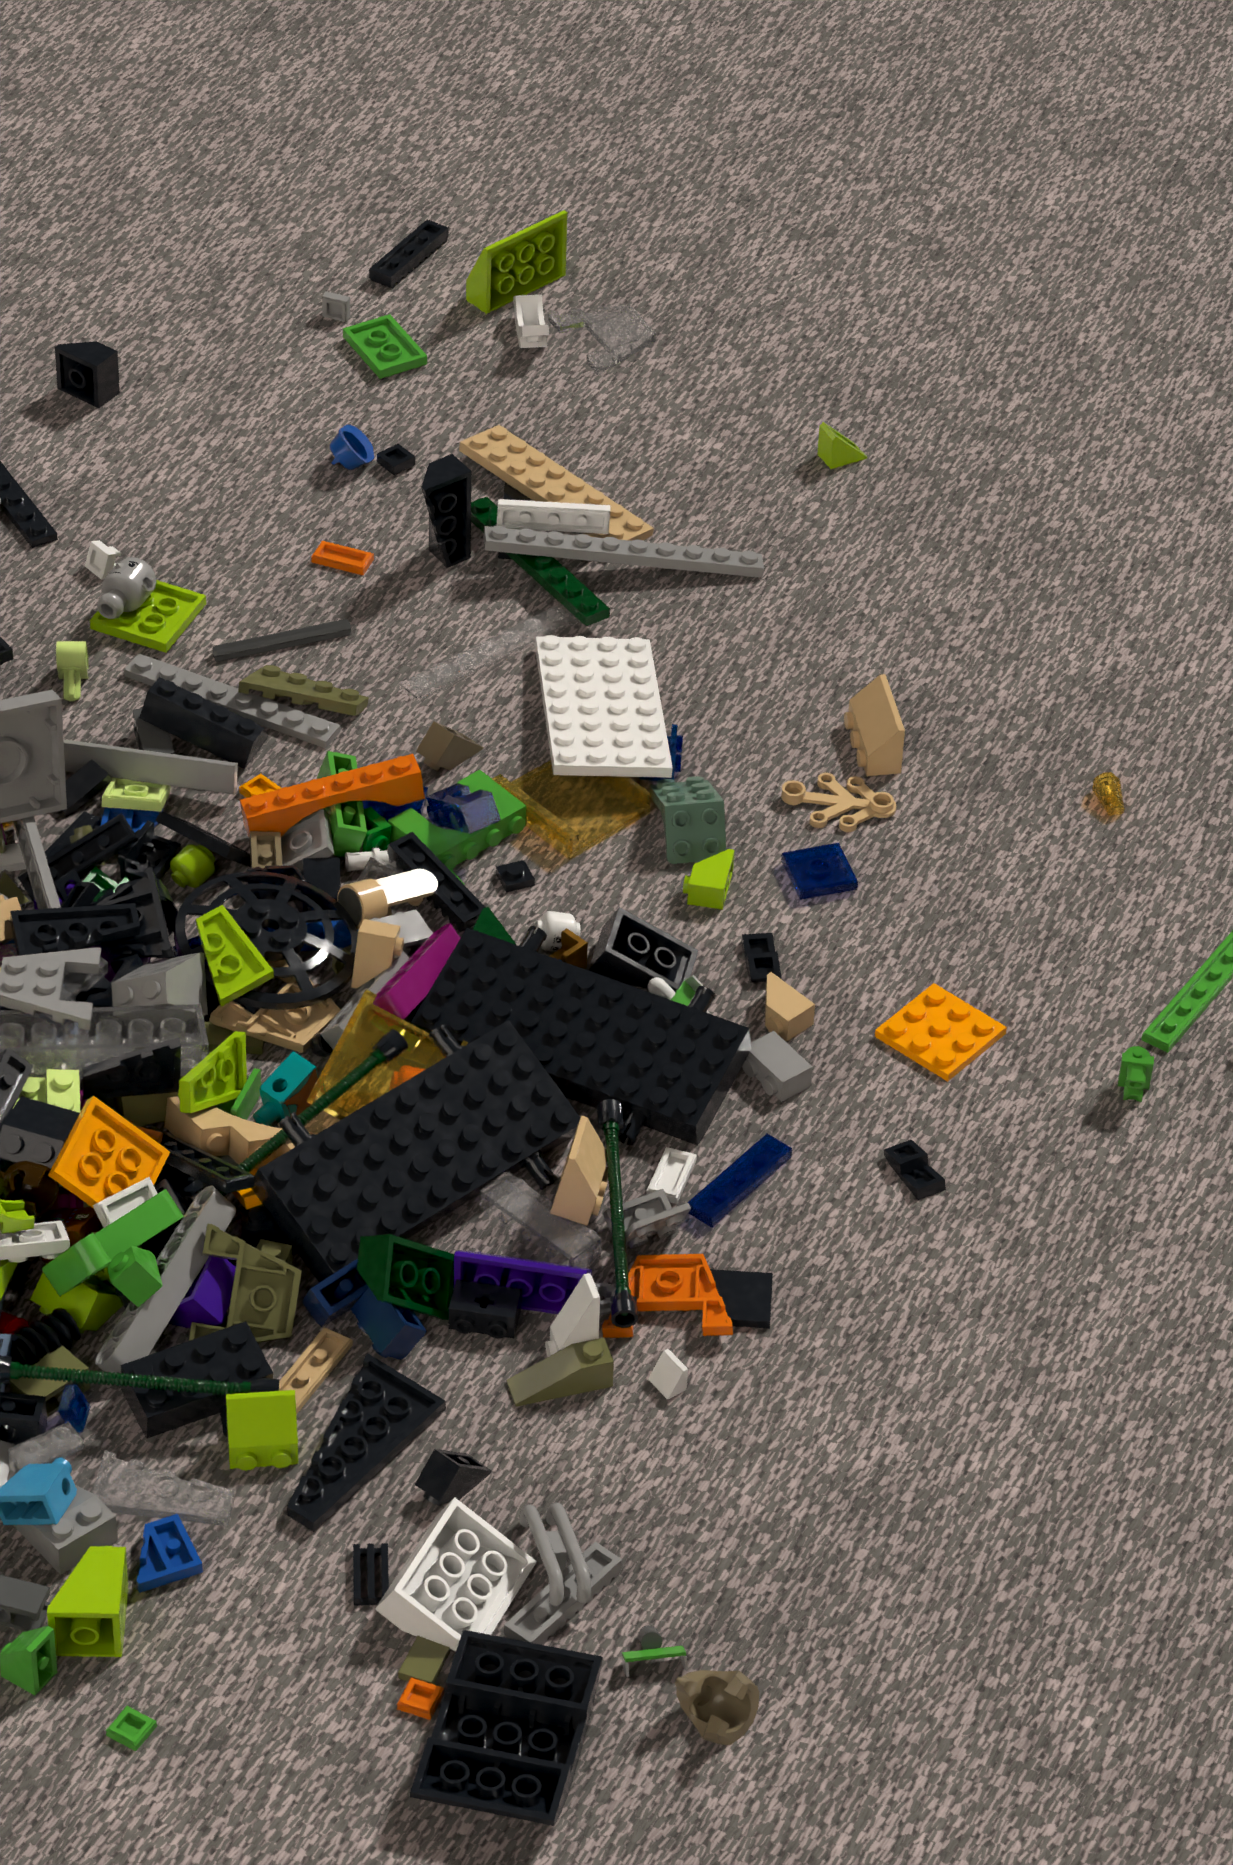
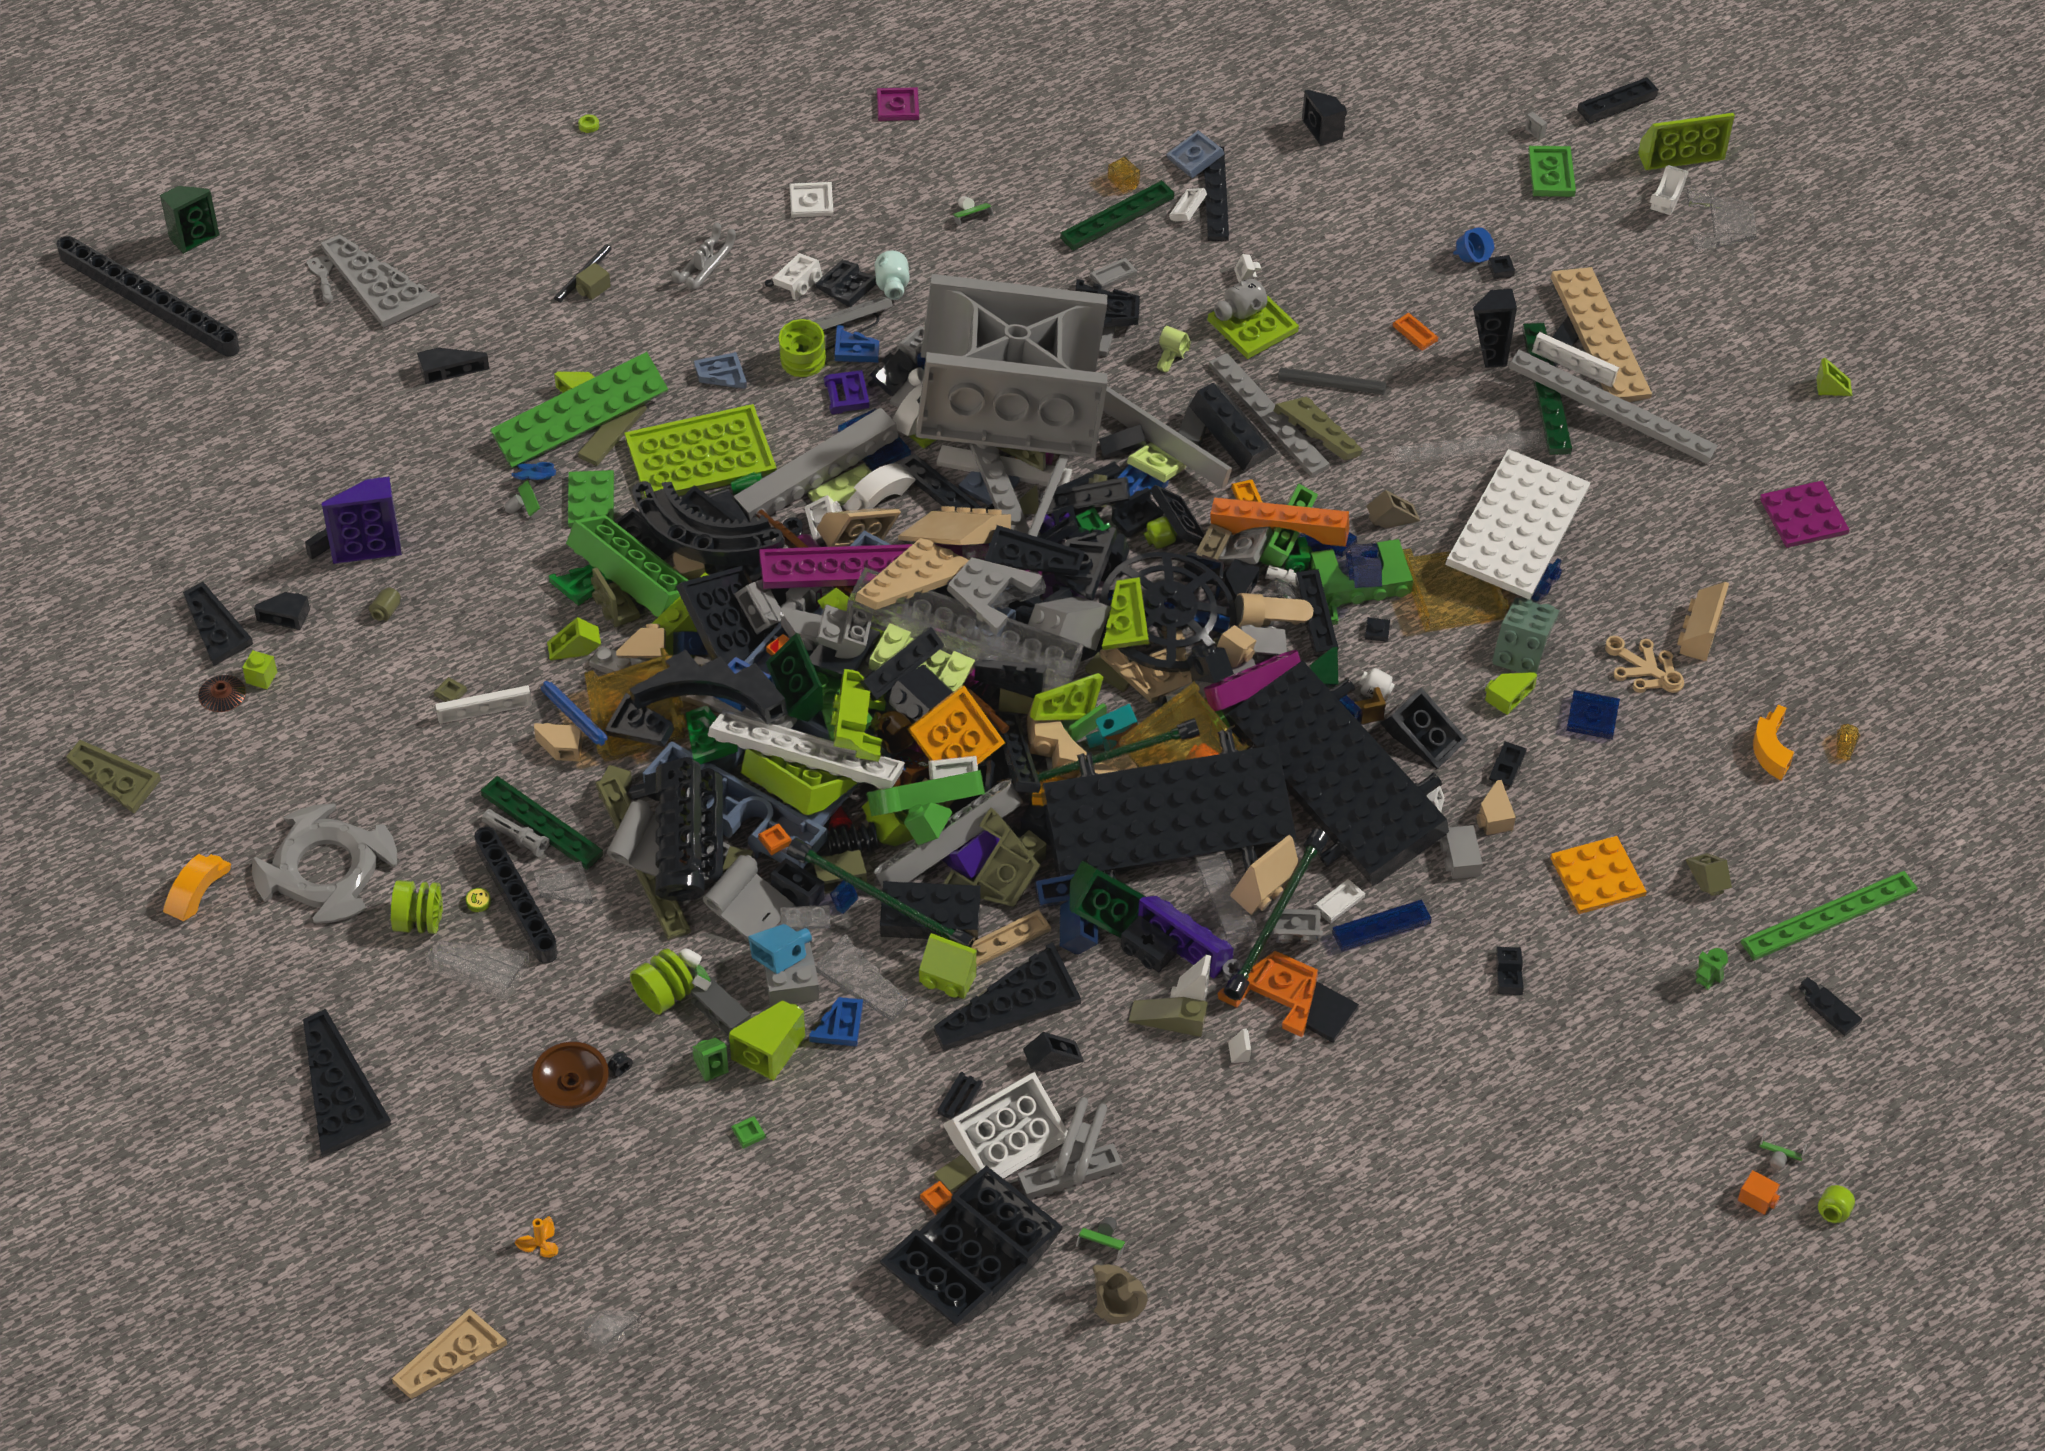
camera: 30 degrees right, 10 degrees up
piece [648,975,706,1006] -> none
none -> black brick [1185,644,1234,683]
none -> olive slope [1685,853,1732,896]
none -> light orange arch [1753,704,1794,781]
none -> magenta plate [1760,481,1850,548]

